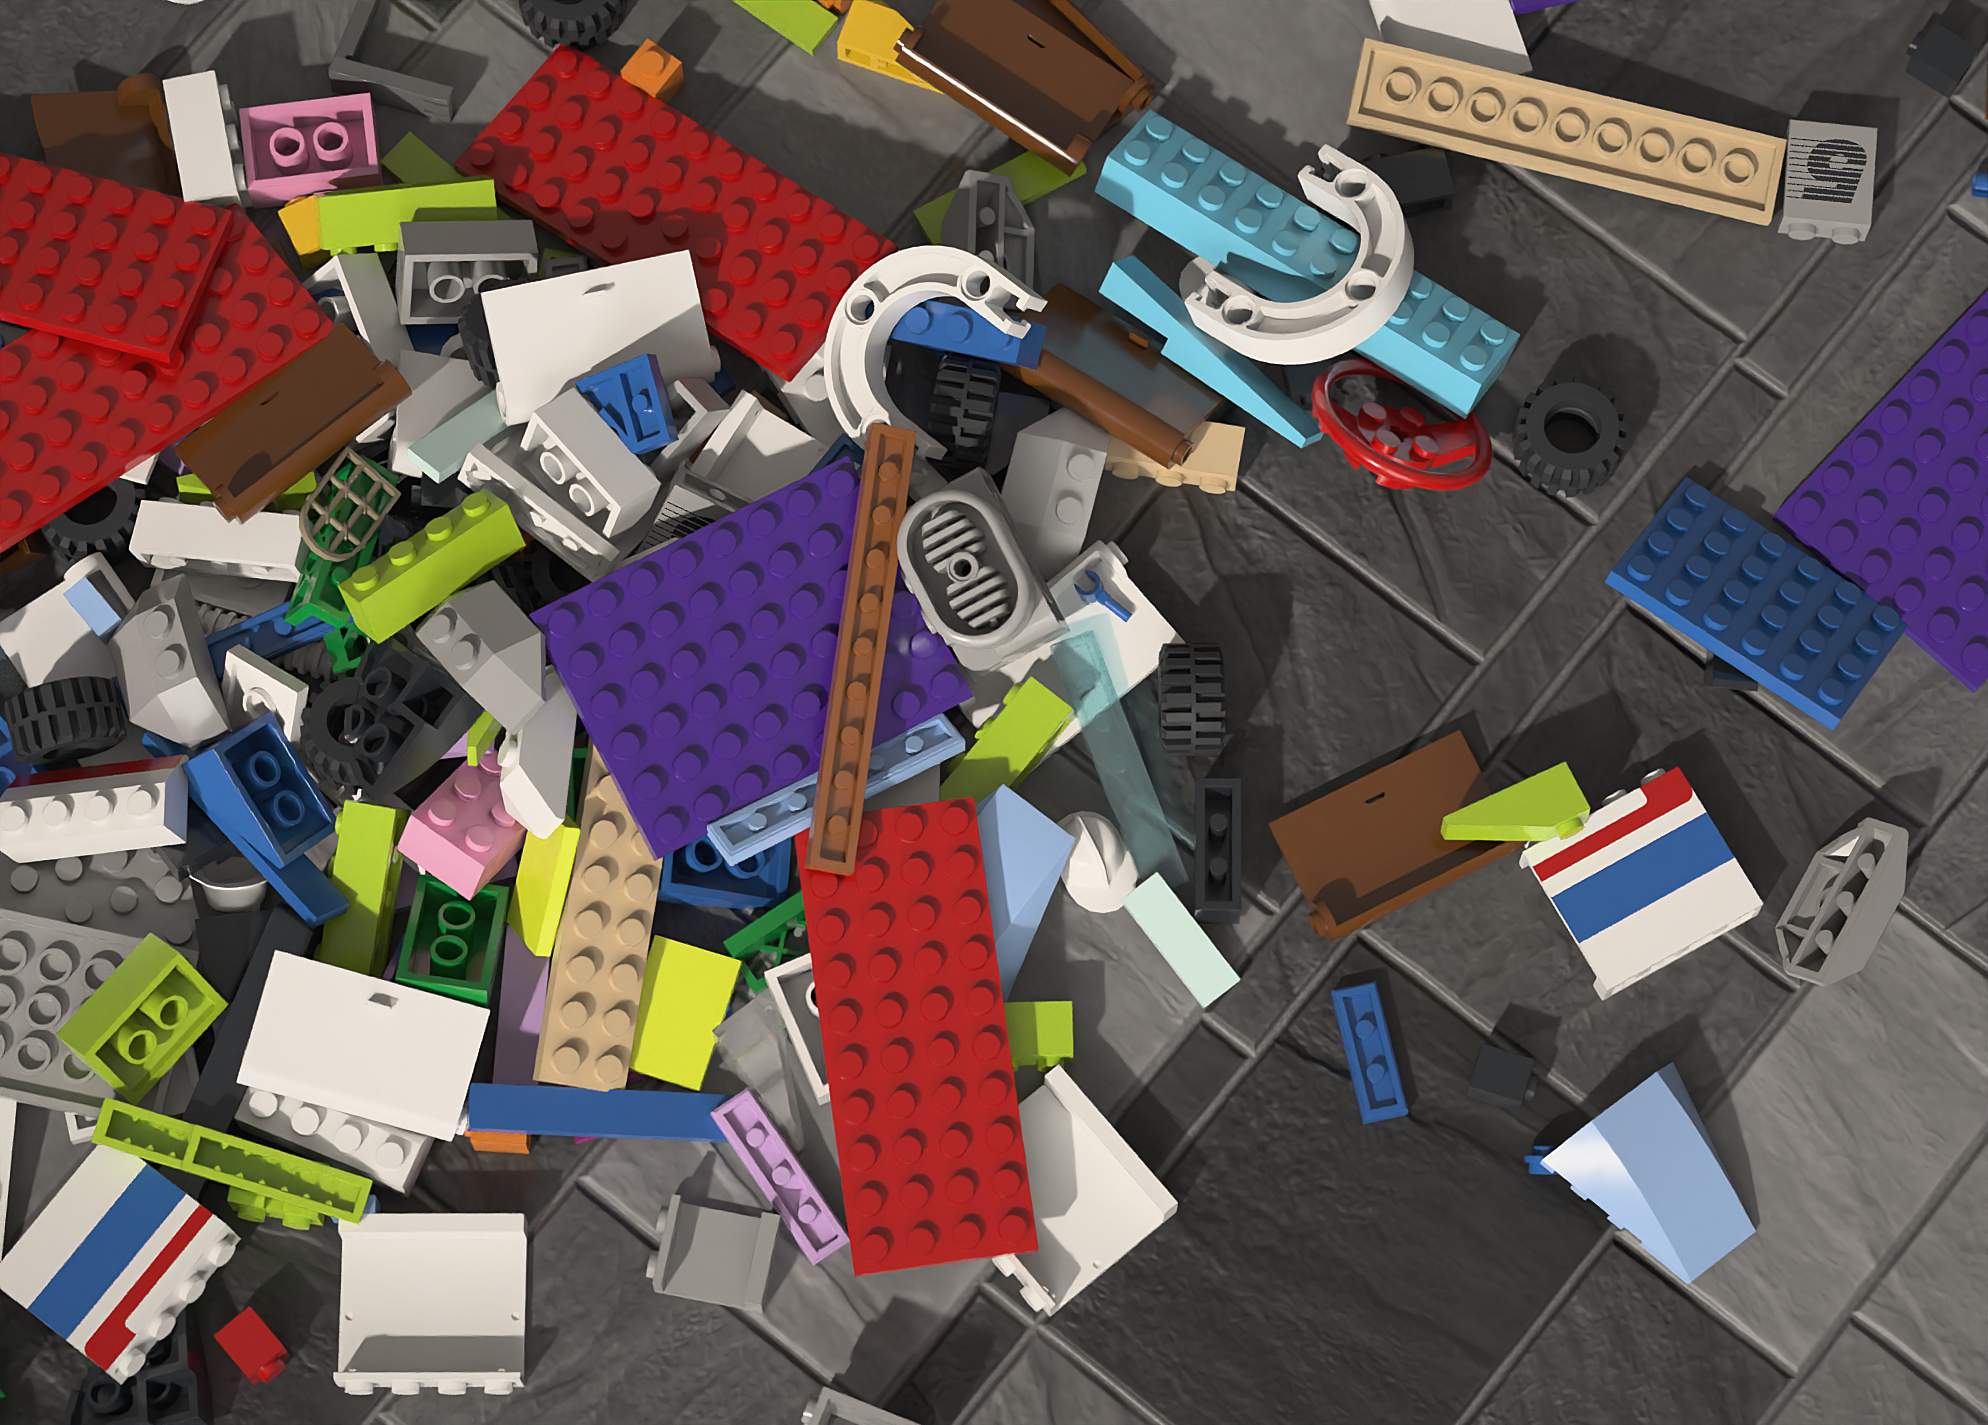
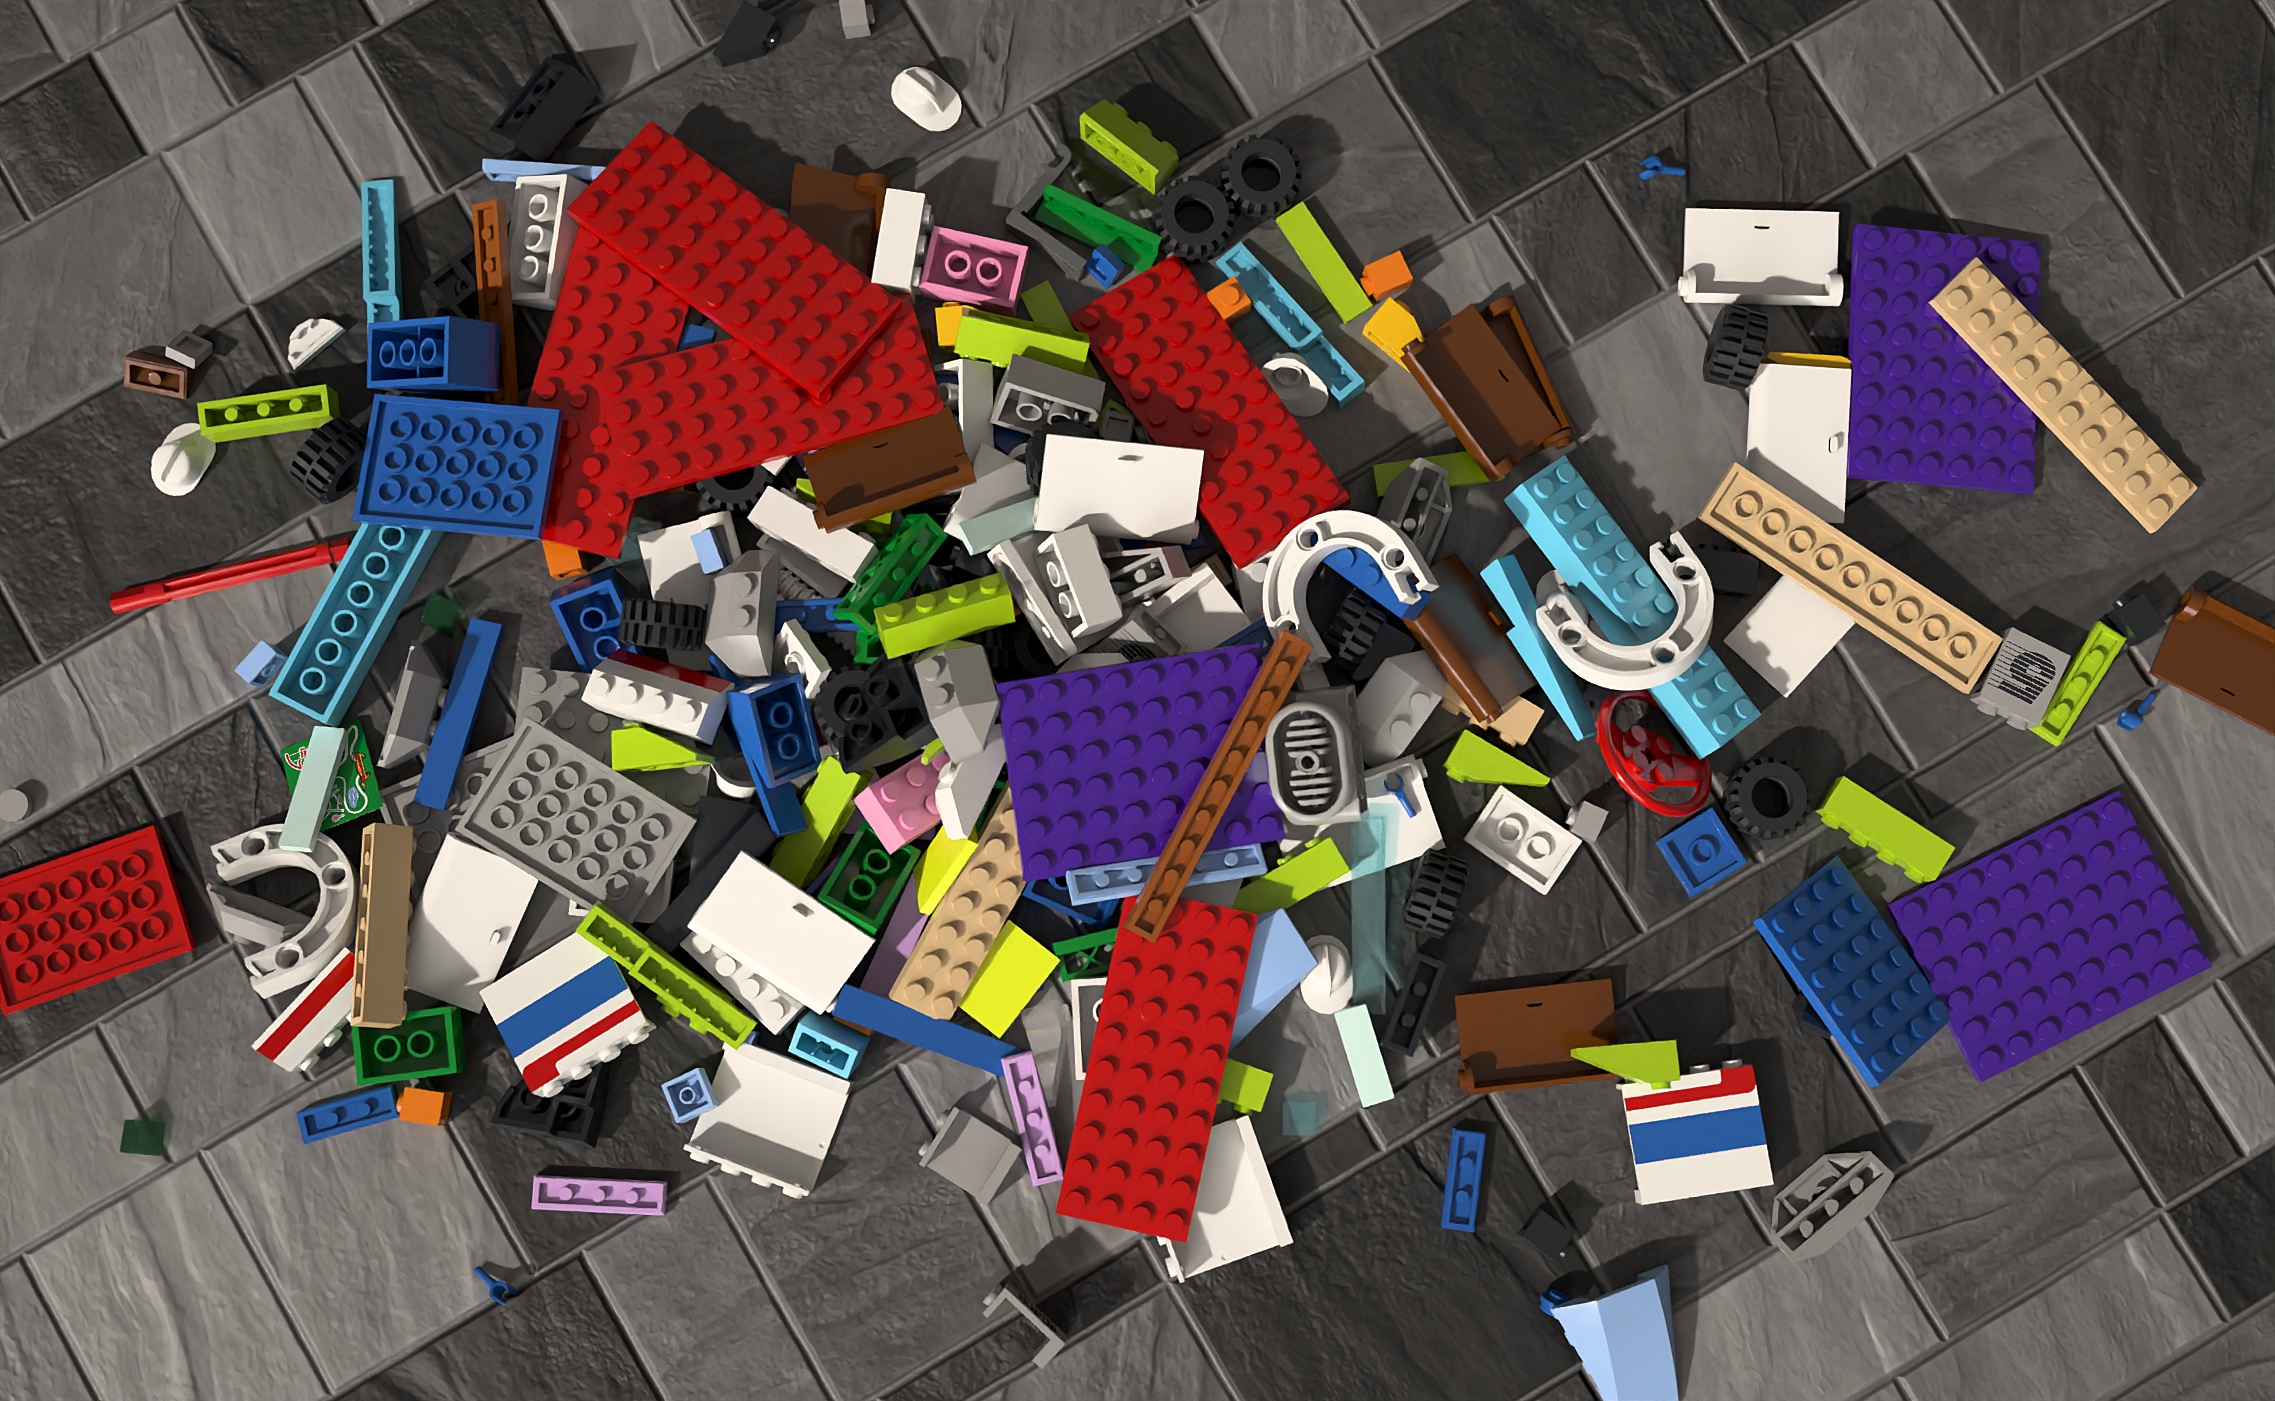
camera: 20 degrees right, 10 degrees up
lime slope [55,932,228,1106] -> none
red brick [214,1306,290,1385] -> none
dark tan window [299,446,402,562] -> none
blue wing [575,353,679,455] -> none
none -> lime slope [611,723,714,773]
none -> light blue piece [661,1068,719,1123]
none -> medium azure brick [788,1009,871,1079]
none -> green fence [1034,183,1162,273]
none -> blue plate [1085,244,1126,289]
none -> medium azure slope [1216,242,1365,410]
none -> white piece [1260,352,1329,417]
none -> clear light blue tile [1282,1101,1316,1136]
none -> lime slope [1442,729,1550,787]
none -> white plate [1463,785,1582,895]
none -> light grey plate [1565,801,1608,843]
none -> blue plate [1655,808,1747,898]
none -> white sticker [1724,575,1855,698]
none -> lime brick [1815,776,1955,883]
none -> lime tile [2029,621,2127,746]

